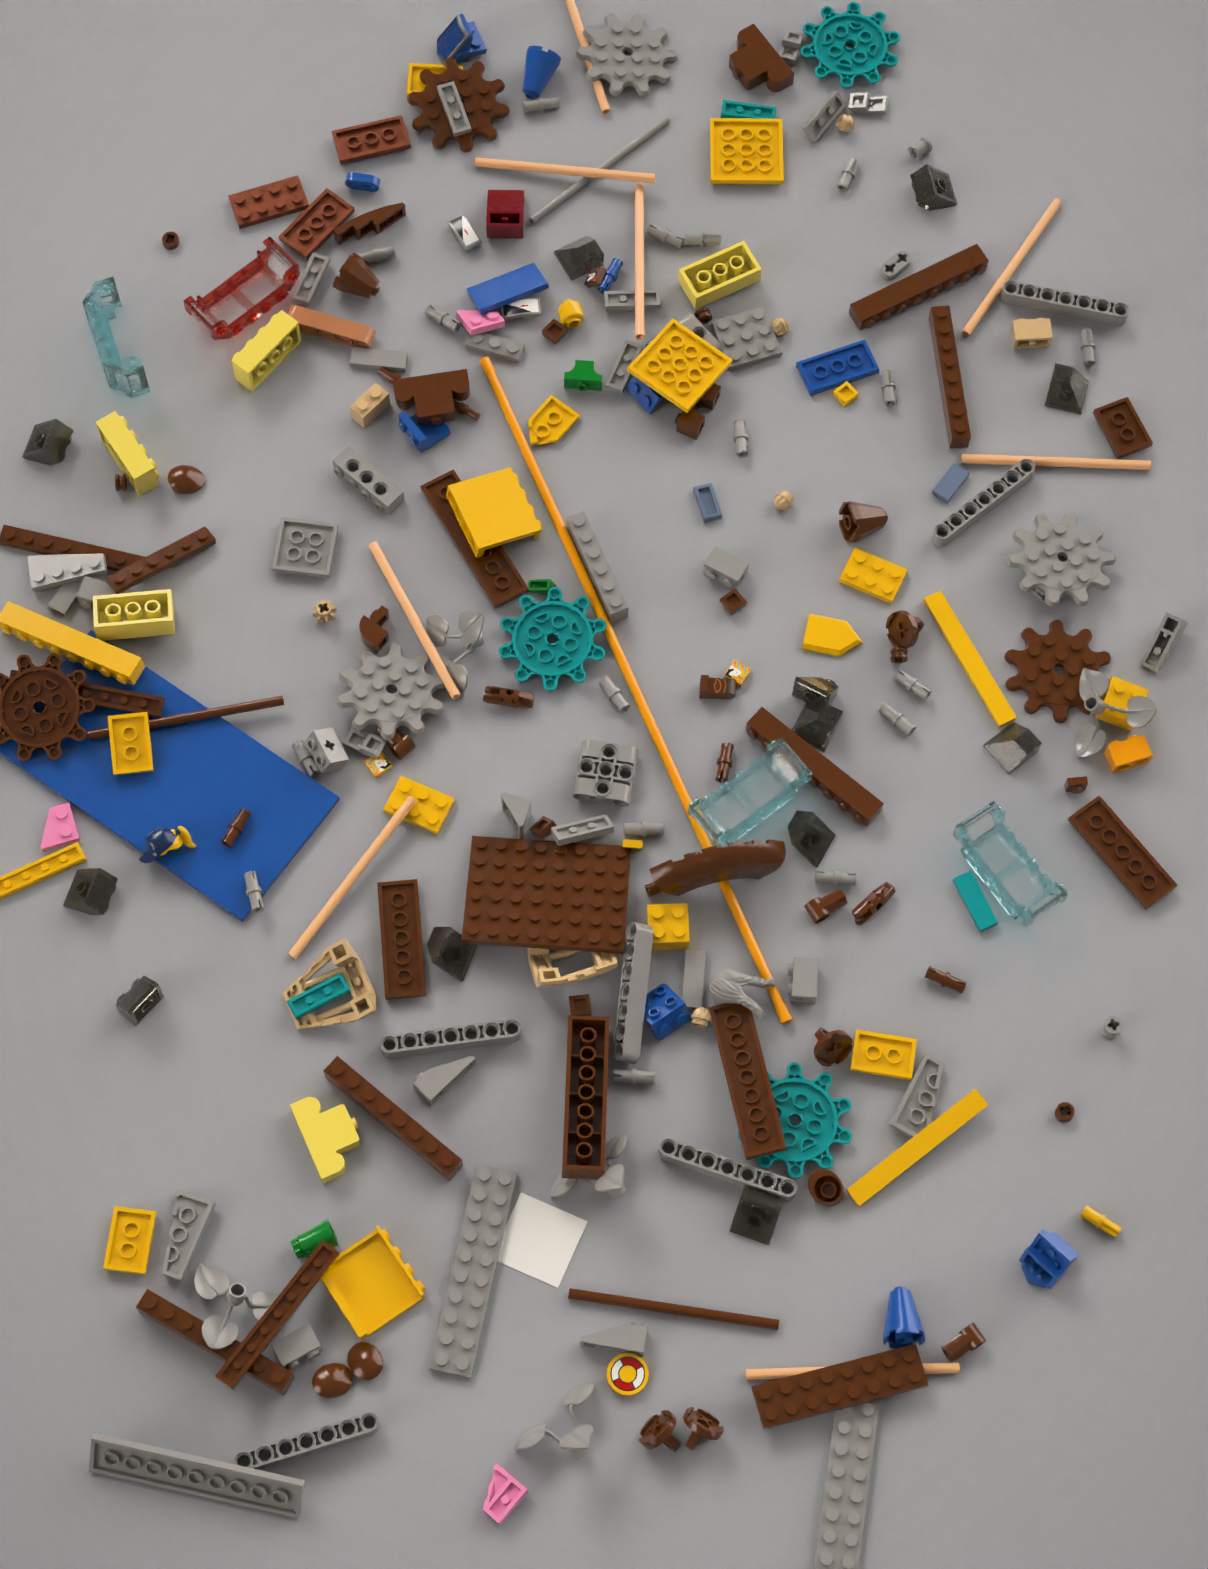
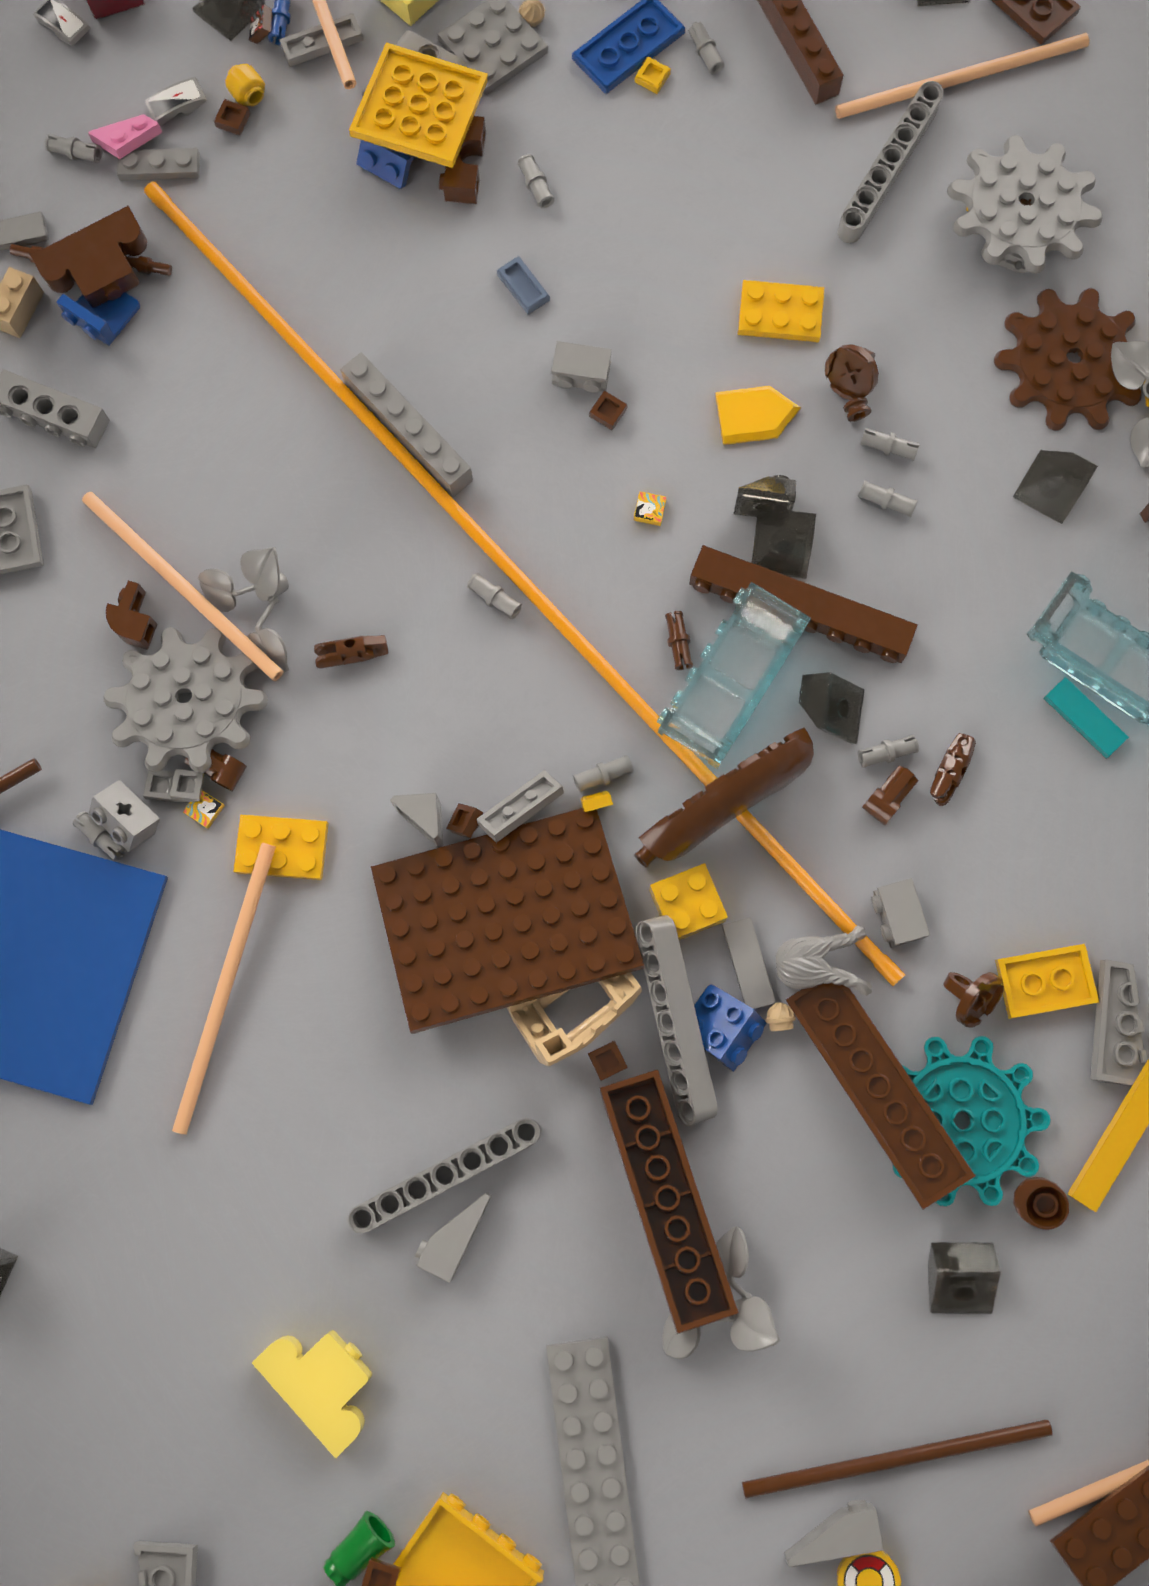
camera: 15 degrees left, 10 degrees up
reddish brown pin [221,808,251,848] -> none
light grey pin [244,871,265,913] -> none
tan windscreen [282,938,376,1030] -> none
teal tile [286,973,351,1020] -> none
tan gear [312,599,337,624] -> none
reddish brown brick [323,1056,463,1181] -> none
reddish brown plate [377,879,426,1000] -> none
reddish brown plate [420,469,529,609] -> none
clear smoke slope [427,927,477,982] -> none
yellow panel [446,467,542,558] -> none
blue tile [467,263,549,314] -> none
teal plate [498,587,607,691] -> none
white sticker [498,1193,588,1288] -> none
yellow tile [528,395,581,445] -> none
green piece [528,579,556,595] -> none
green brick [564,360,602,391] -> none
light grey connector [573,739,639,807] -> none
light grey plate [605,340,643,395] -> none
light grey pin [613,1069,655,1085] -> none
light grey beam [659,1138,797,1202] -> none
reddish brown bush [694,308,712,325] -> none
reddish brown leg [699,675,736,699] -> none
tan plate [774,491,794,510] -> none
reddish brown cone [839,501,888,543] -> none
yellow tile [923,590,1017,728] -> none
reddish brown pin [924,966,967,994] -> none
sand blue tile [932,463,969,503] -> none

